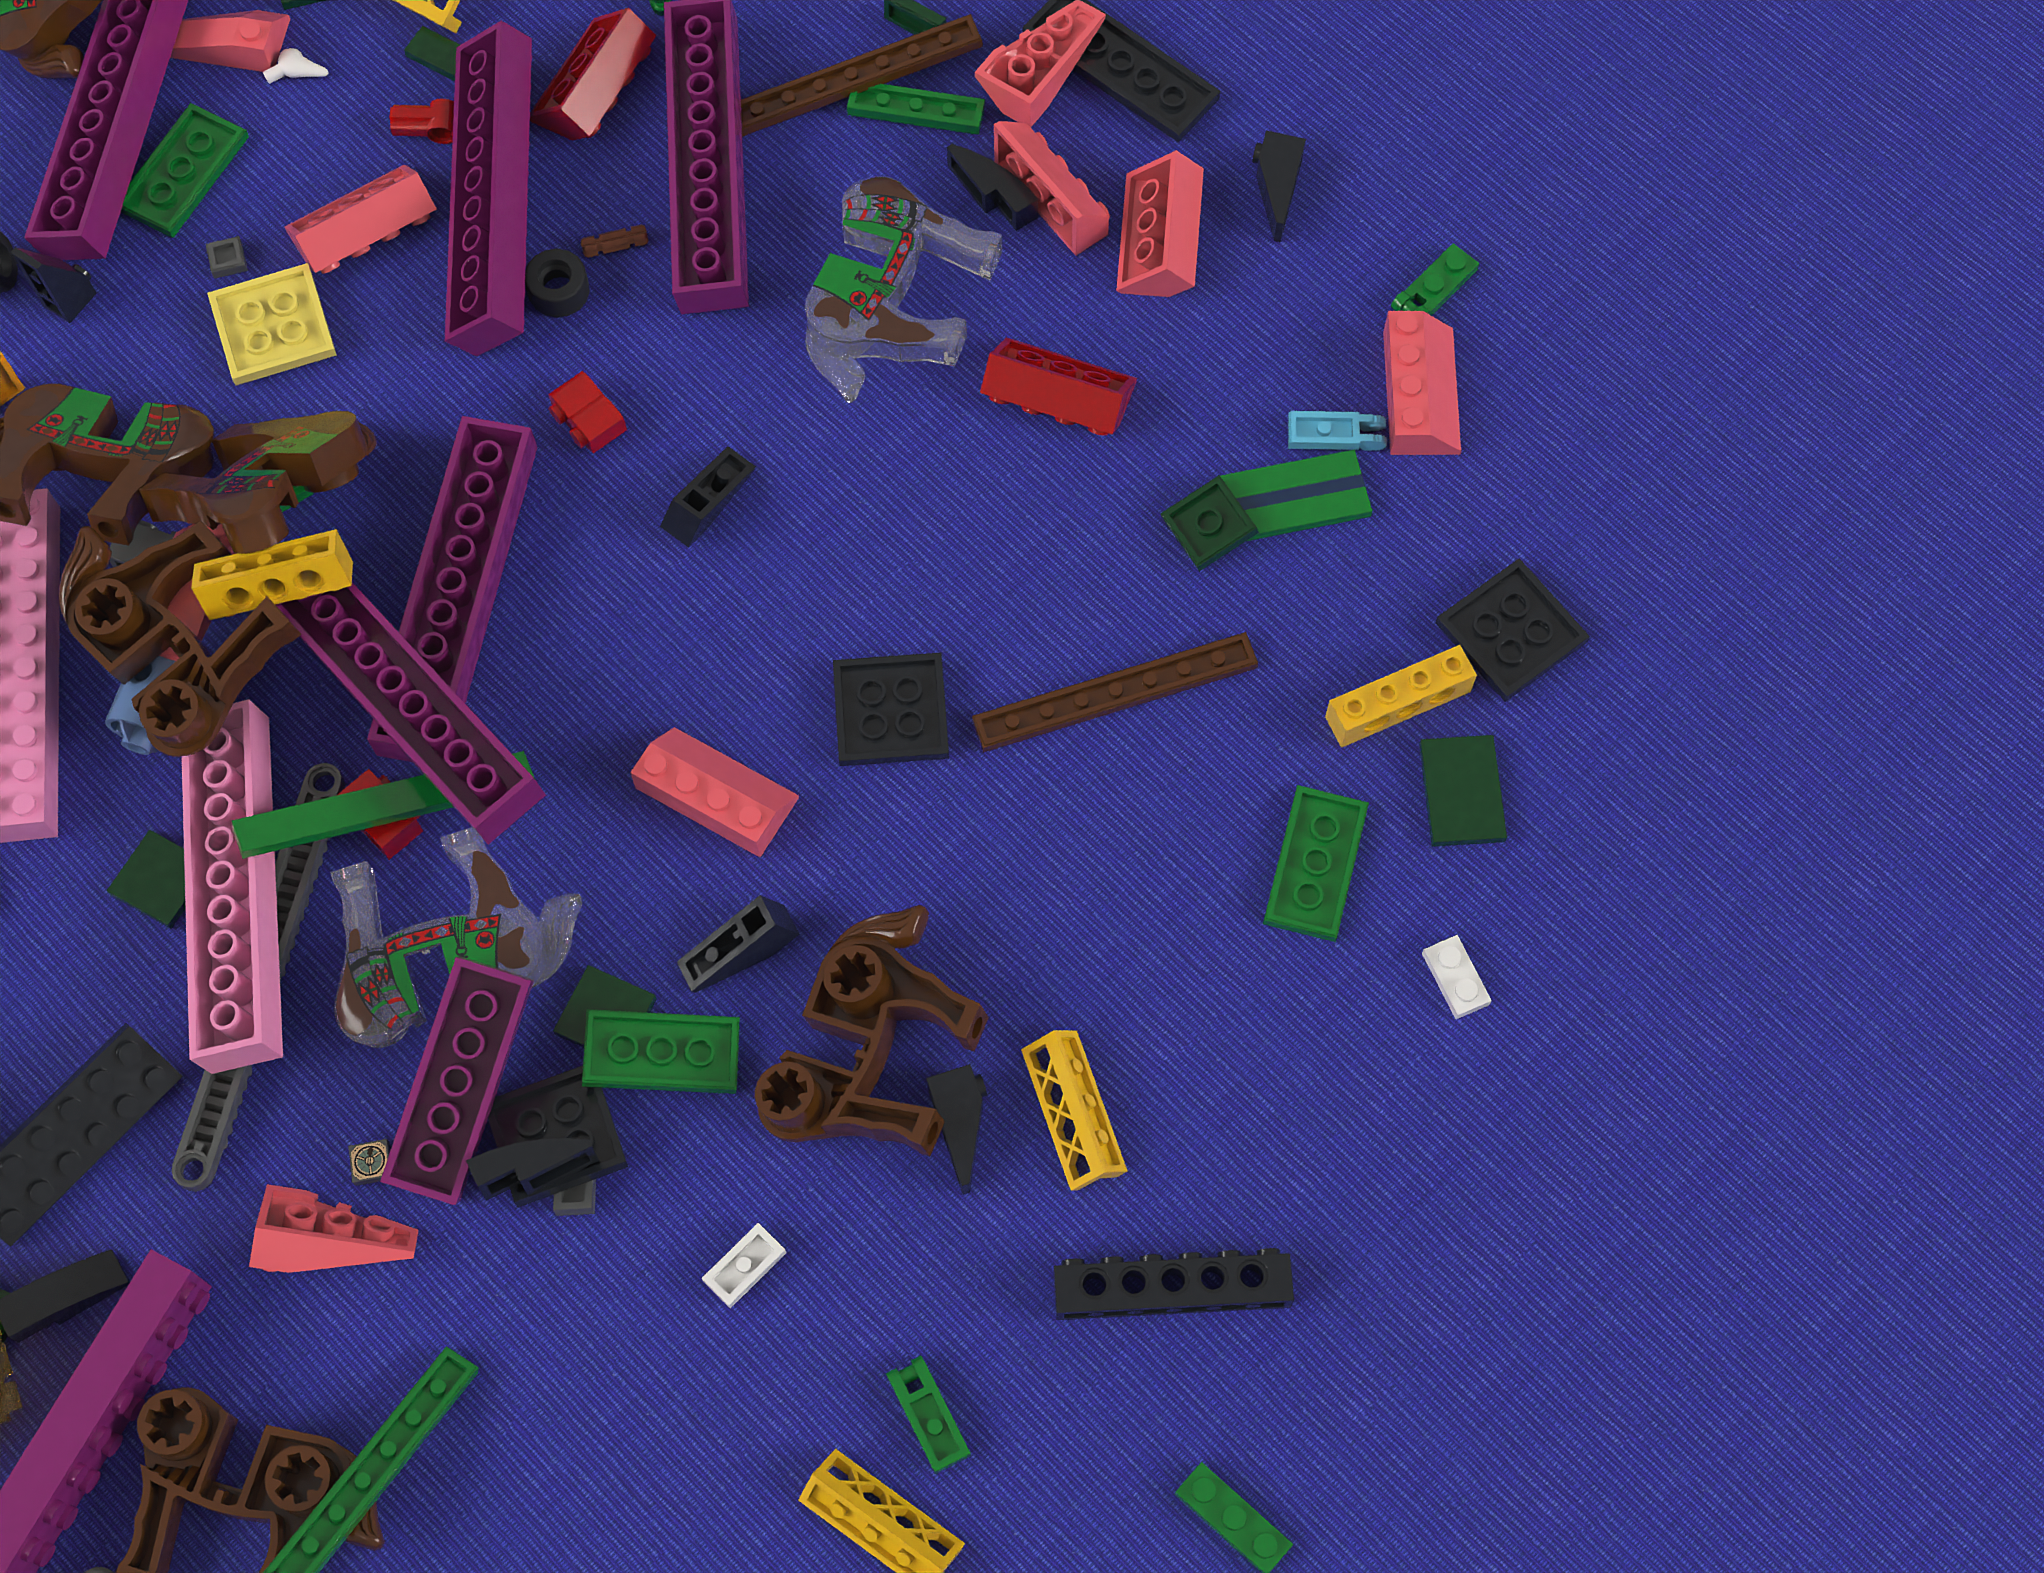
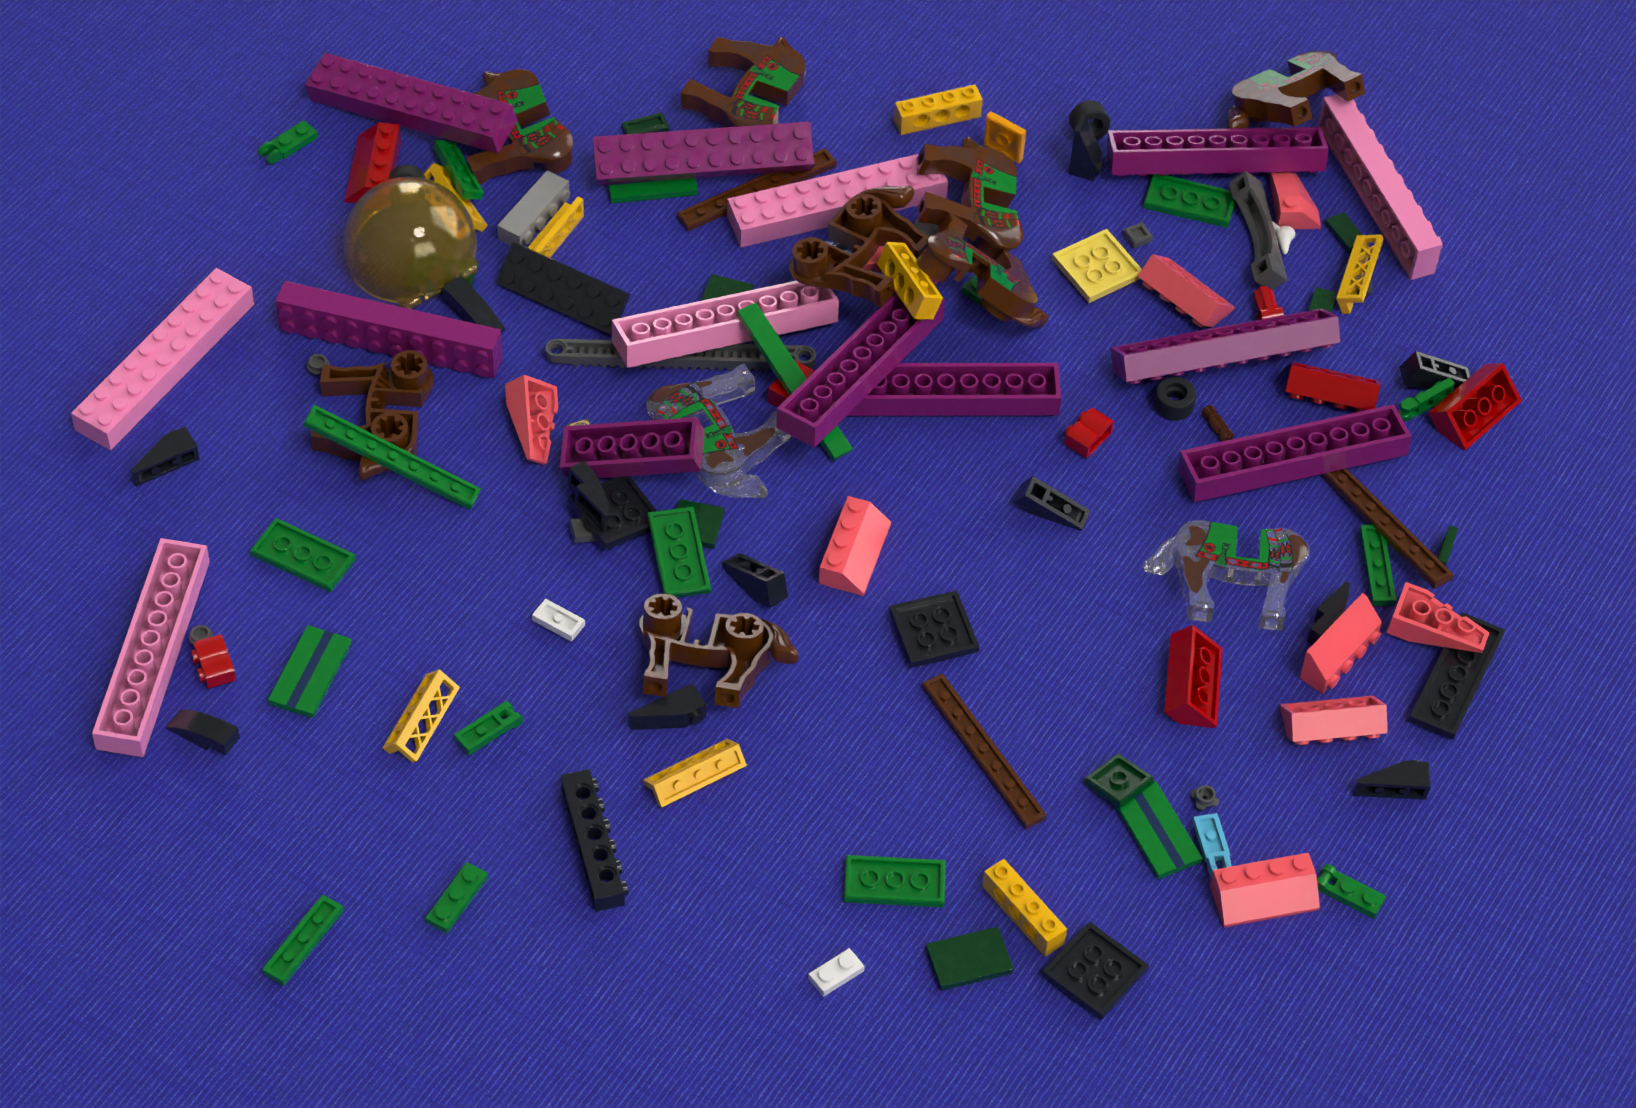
camera: 75 degrees right, 15 degrees down
none -> dark grey plate [1191,785,1219,810]
none -> dark grey arch [1229,171,1288,291]

